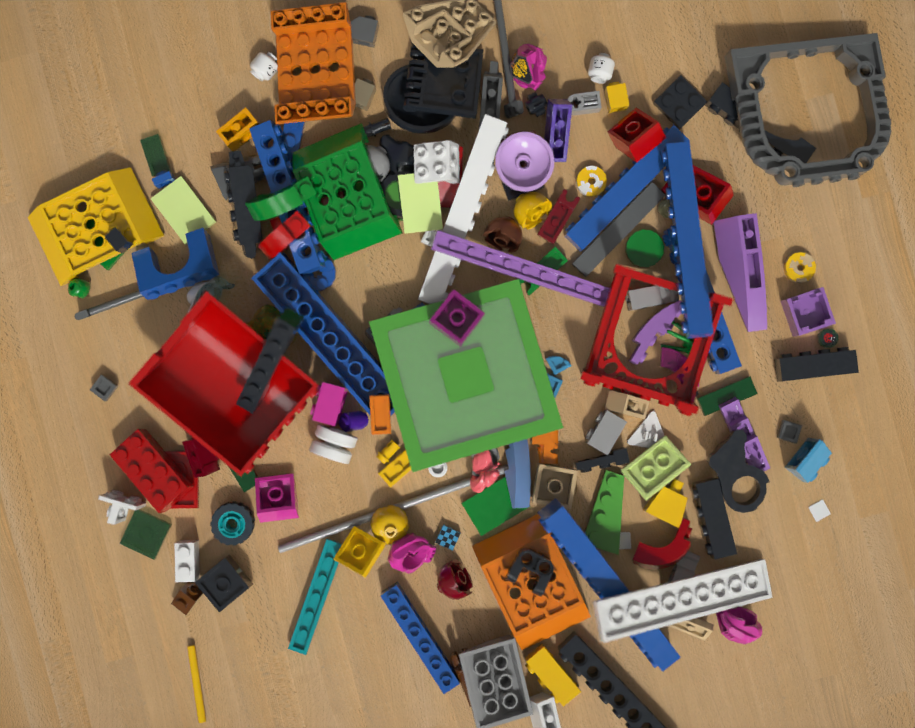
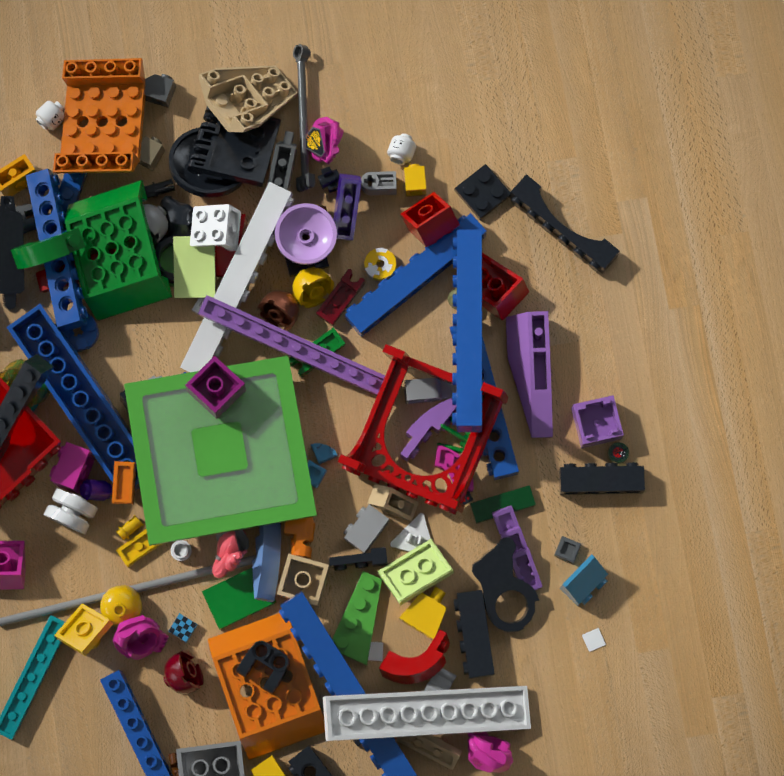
camera: 15 degrees right, 10 degrees down
red arch [258,211,311,261] -> none
dark grey tile [572,182,666,277] -> none
green tile [625,229,664,268] -> none
dark grey arch [724,33,892,187] -> none
yellow piece [784,252,816,283] -> none

